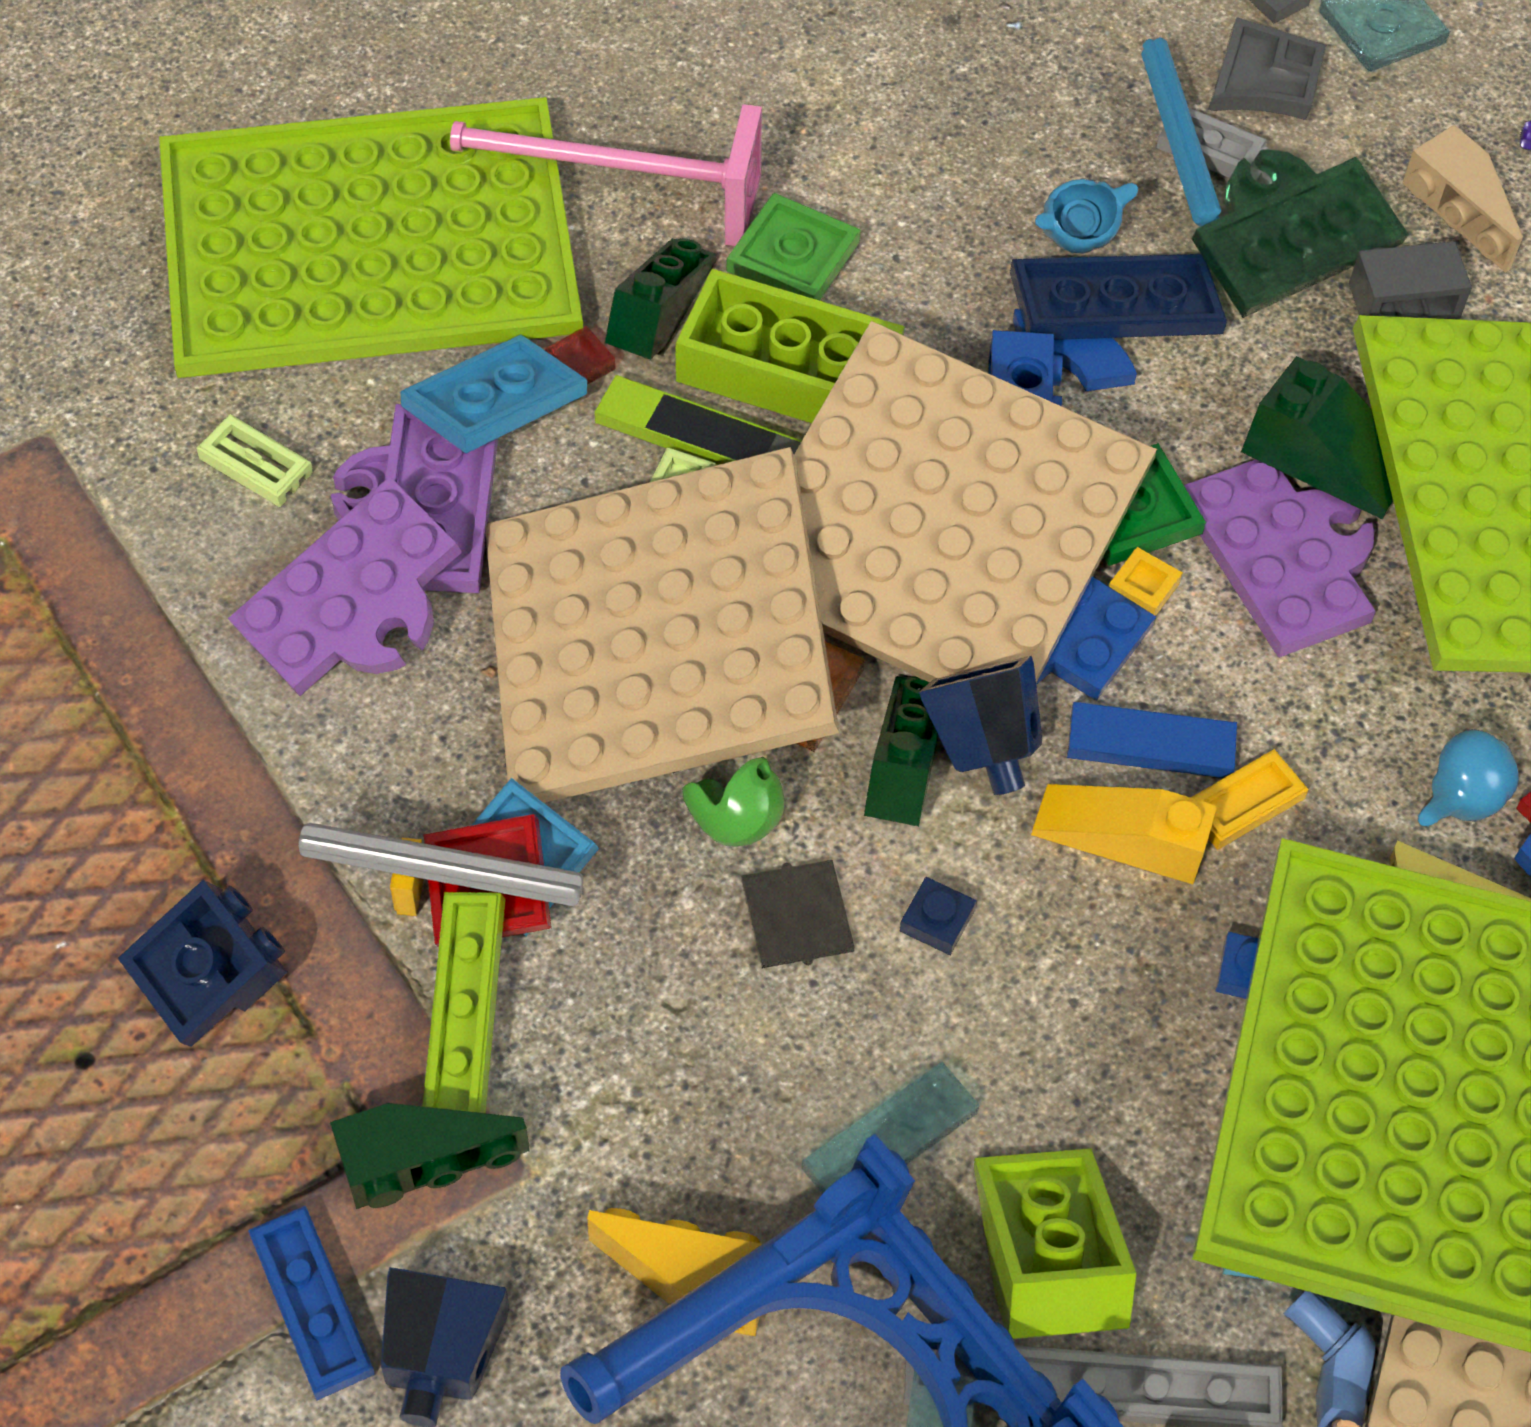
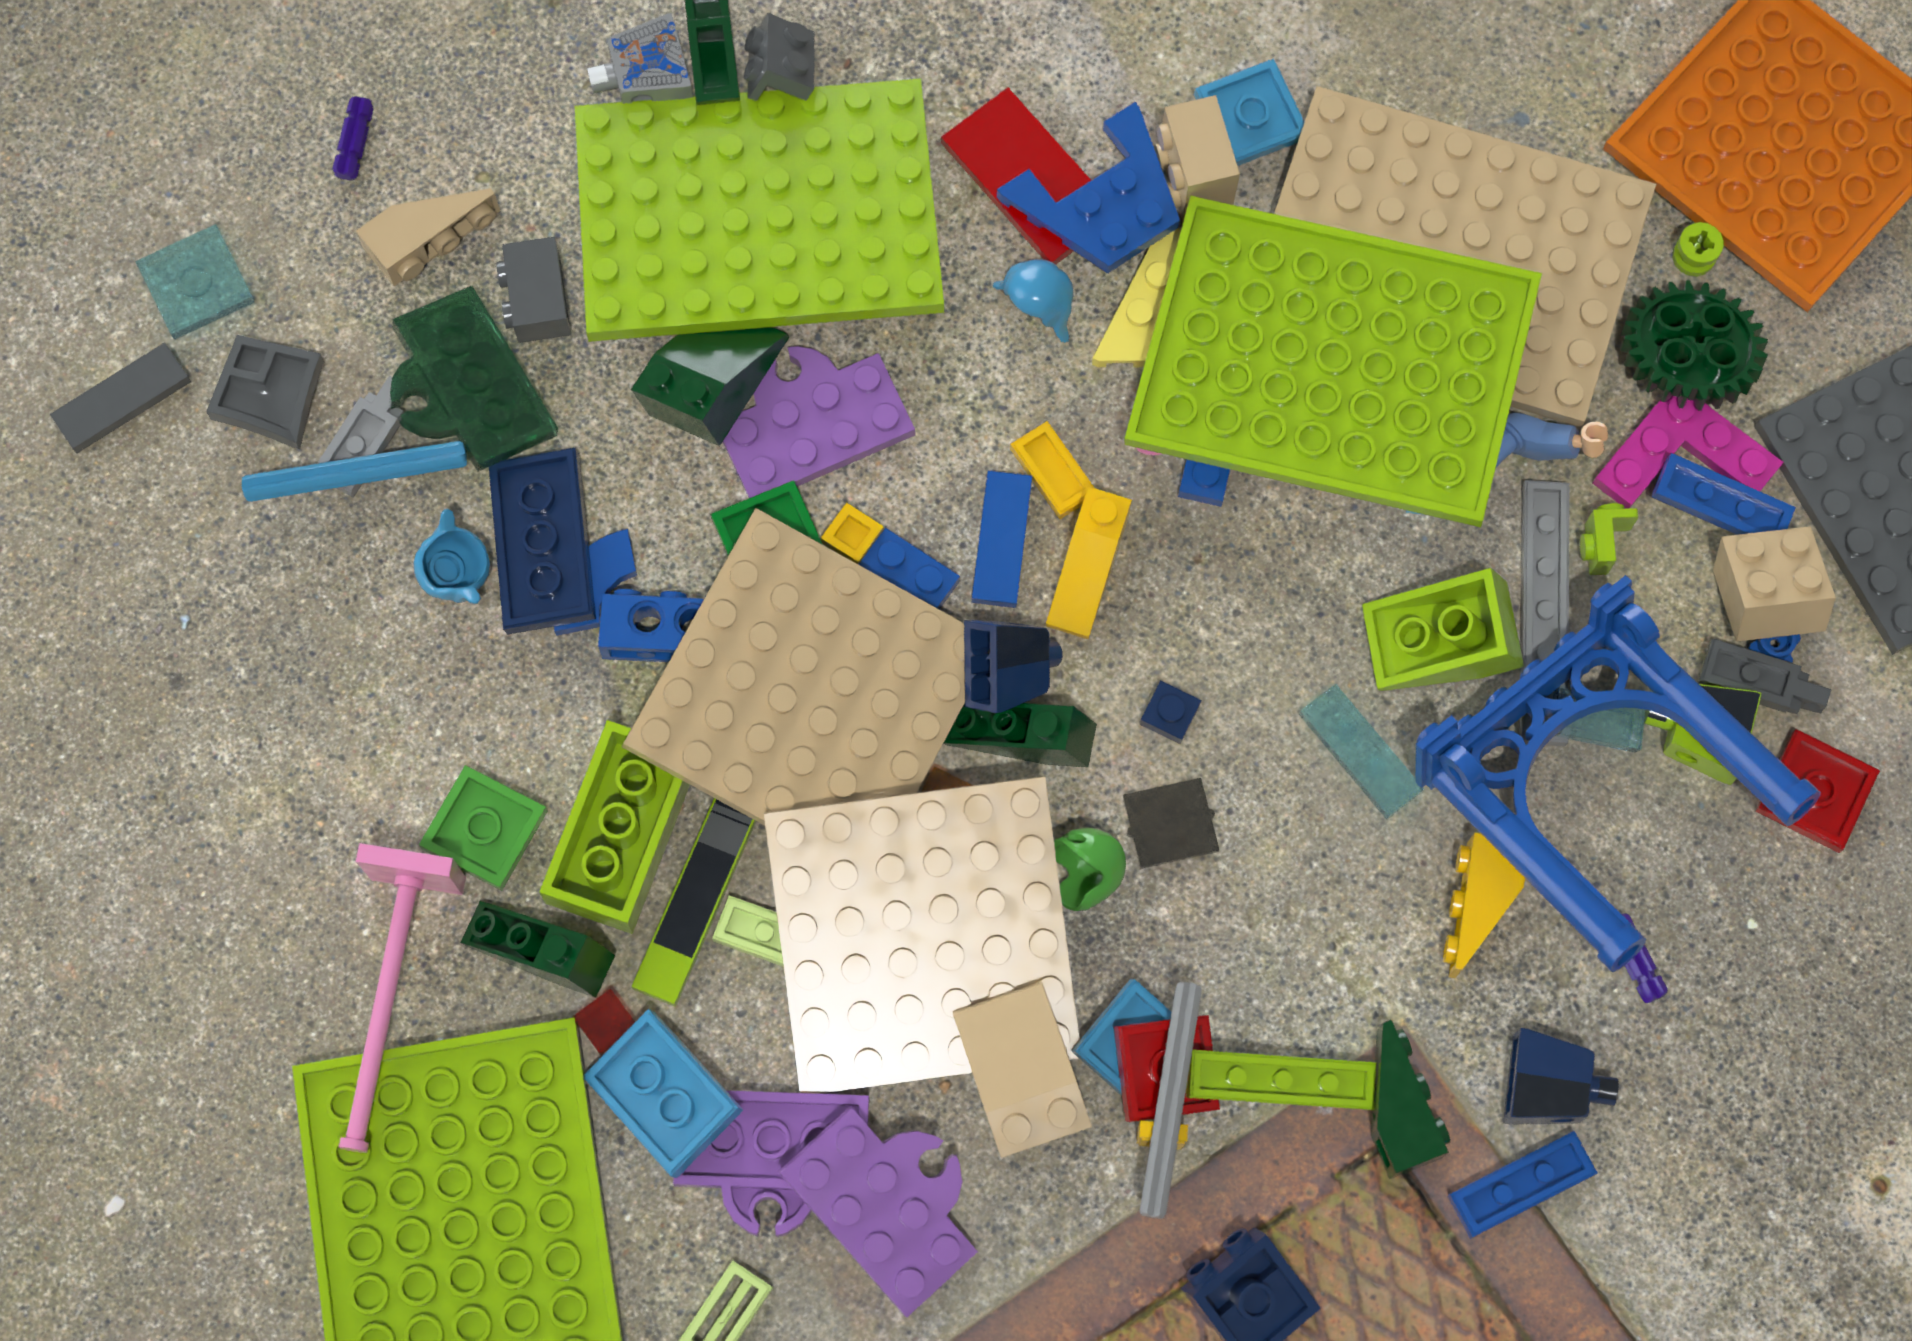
camera: 90 degrees left, 15 degrees up
none -> tan slope [952,982,1092,1158]

